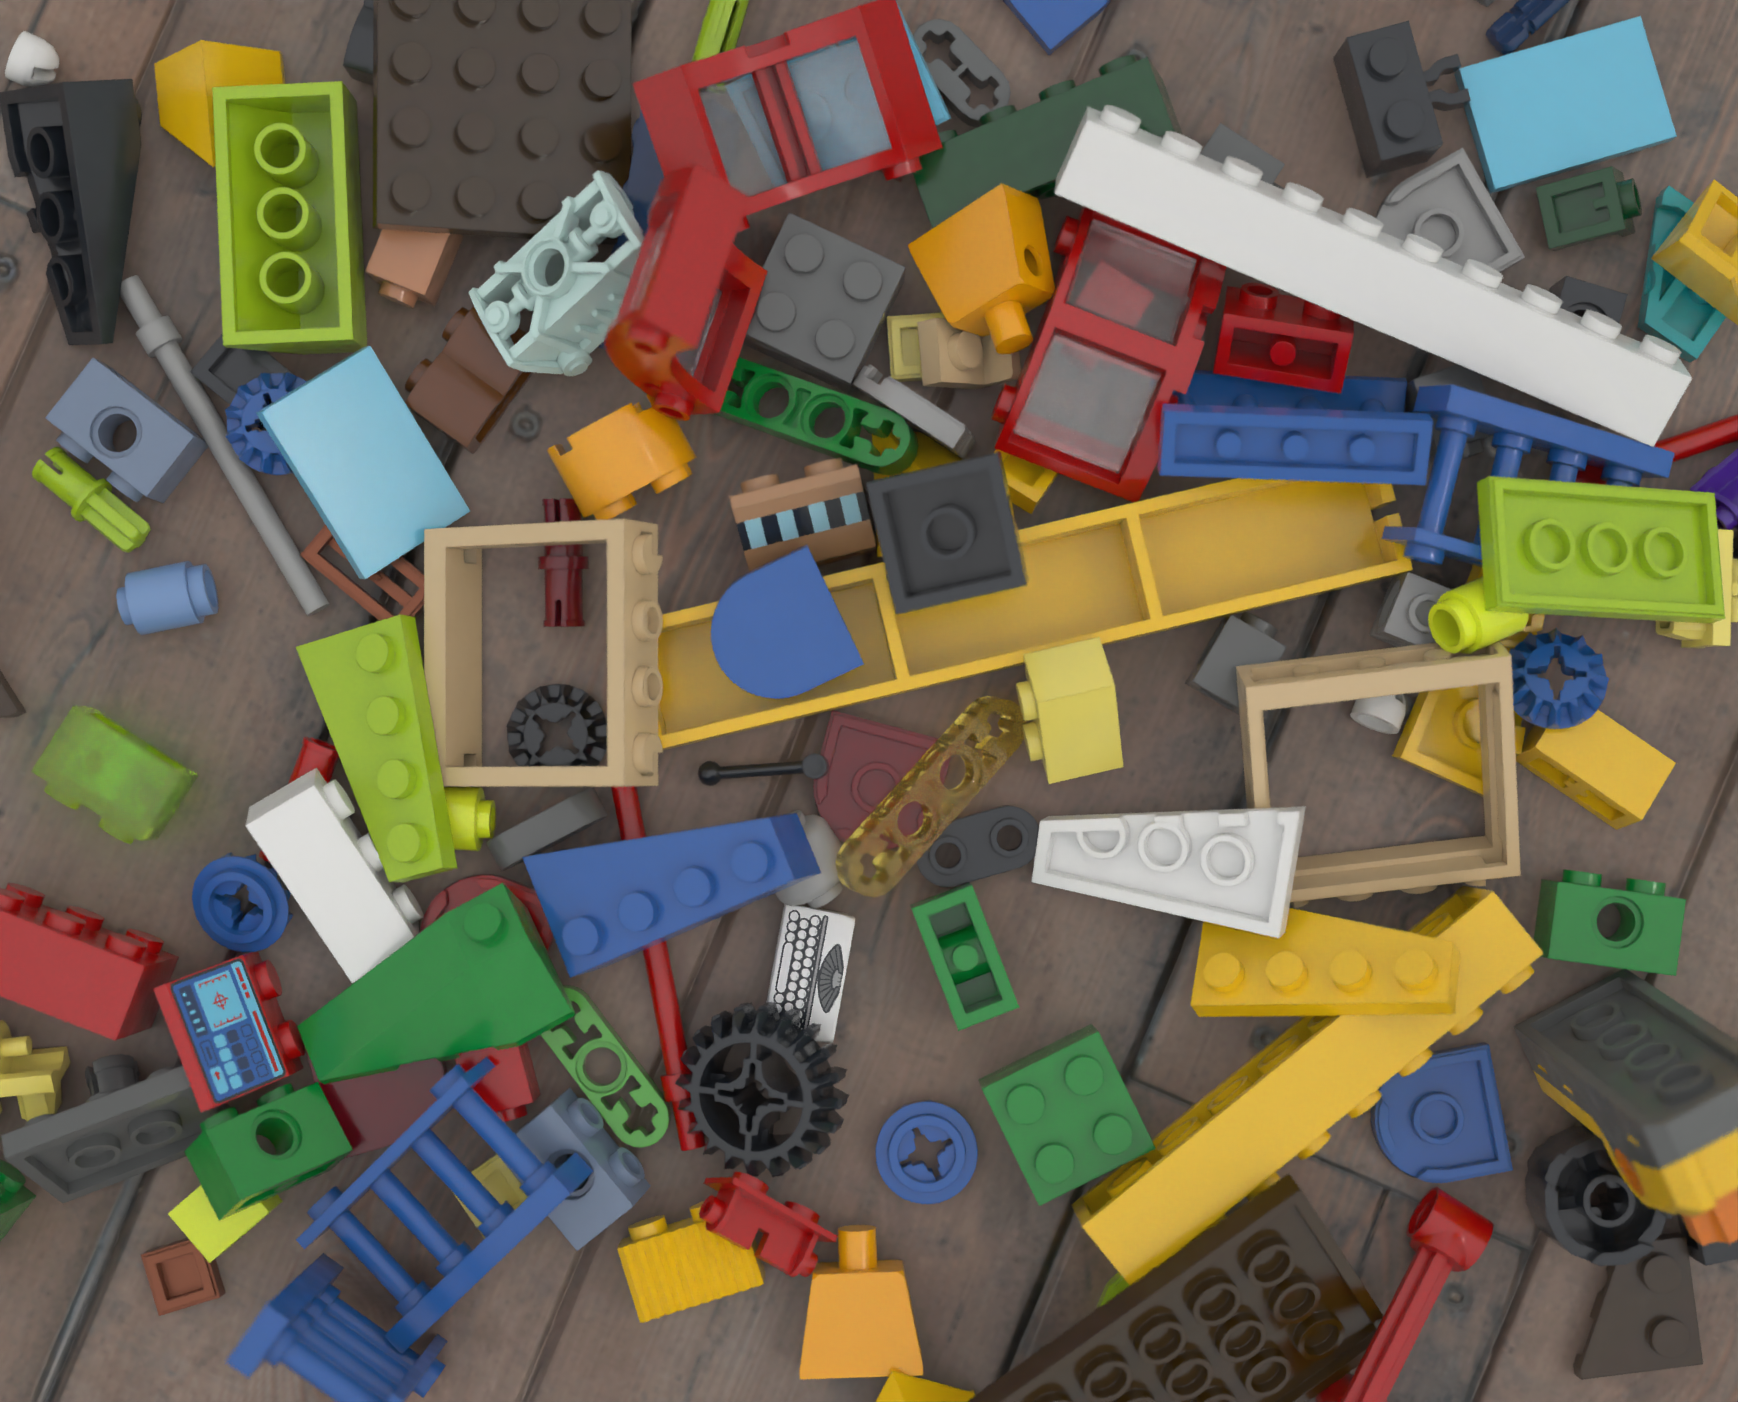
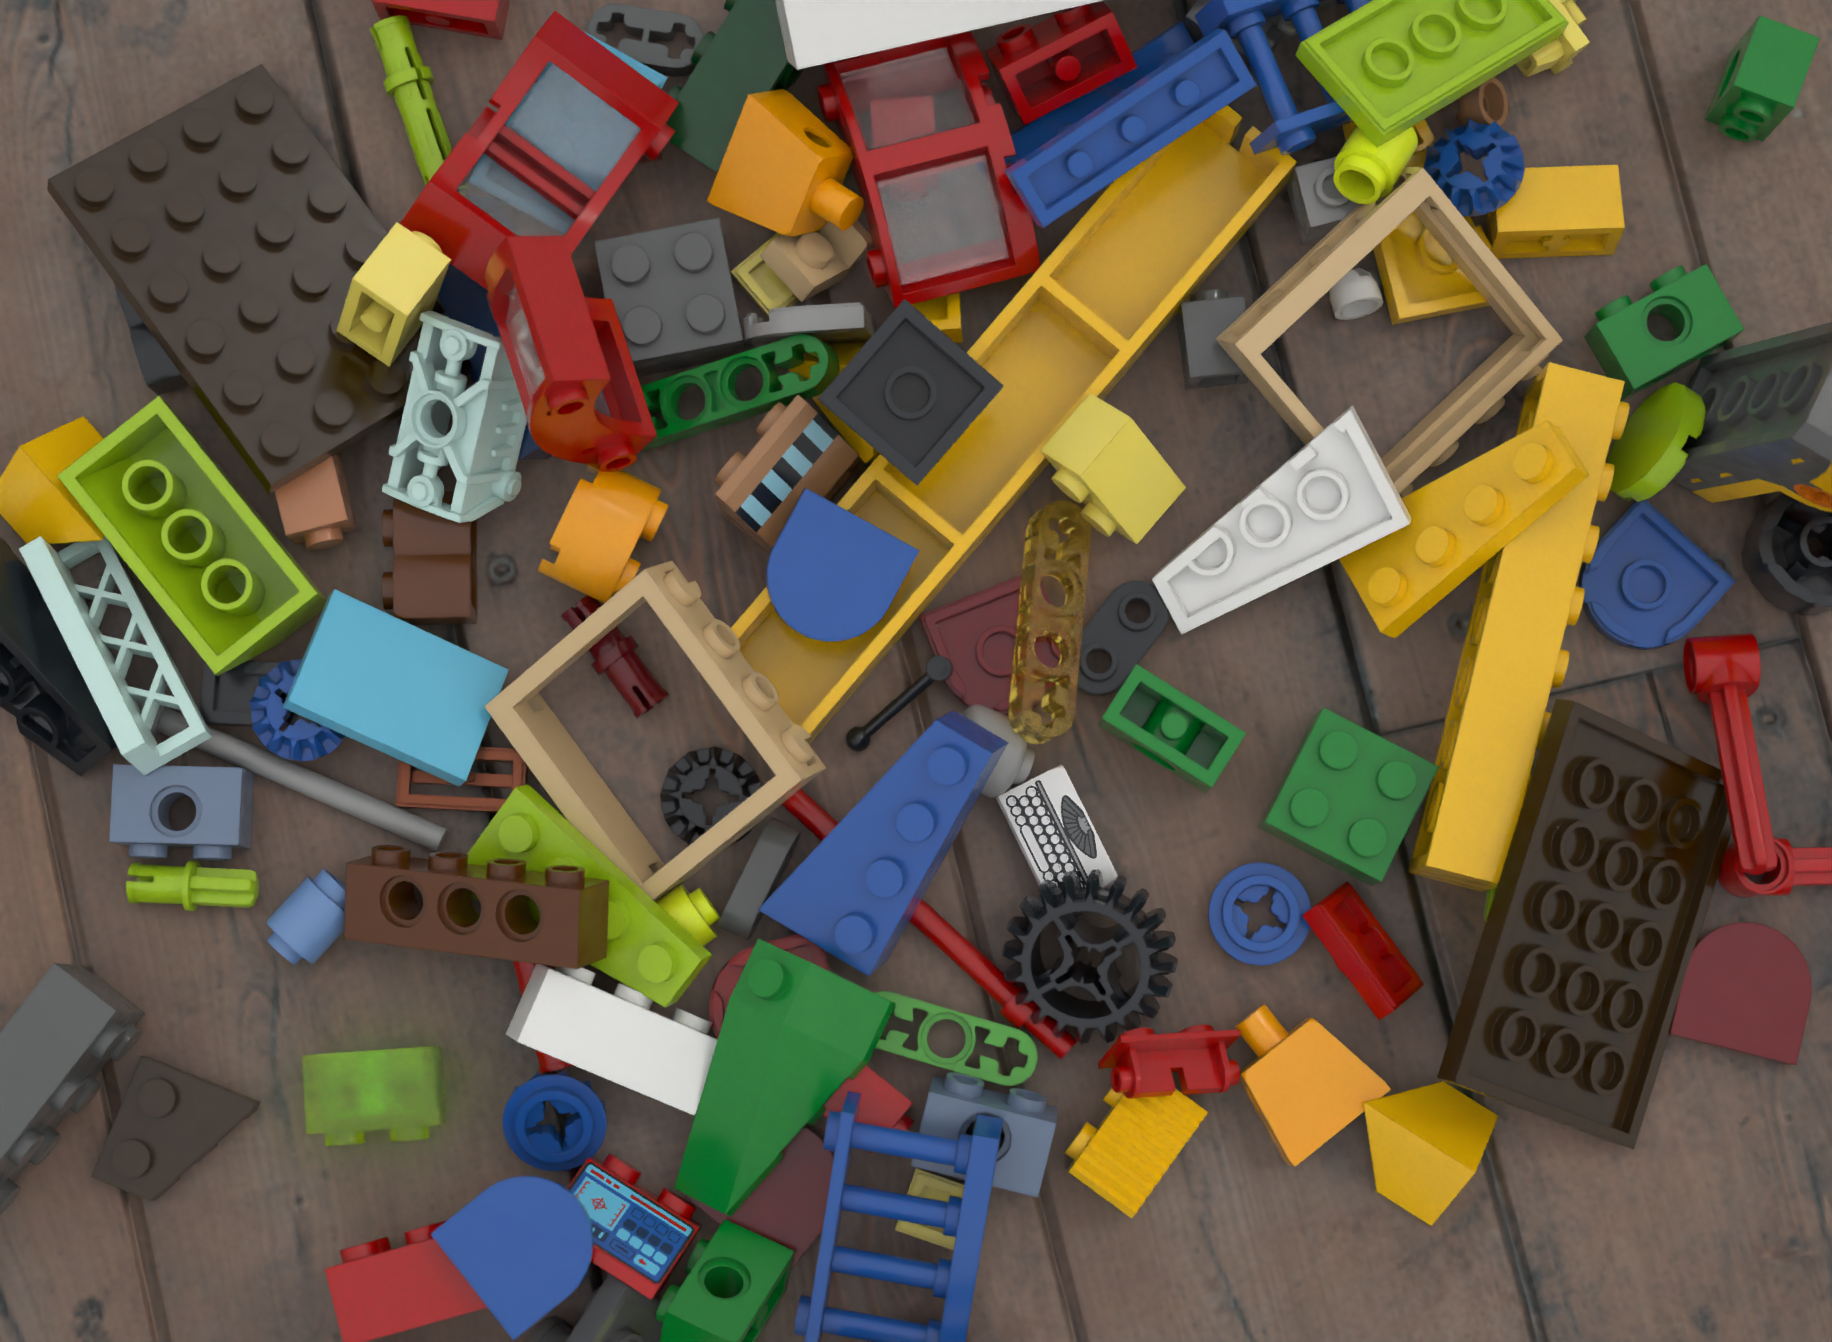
camera: 30 degrees left, 5 degrees down
none -> light aqua fence [19,536,212,776]
none -> light yellow brick [336,222,451,367]
none -> reddish brown brick [344,845,609,969]
none -> blue tile [431,1176,594,1341]
none -> red plate [1302,881,1424,1020]
none -> medium nougat hinge [1454,77,1508,126]
none -> lime tile [1606,382,1706,502]

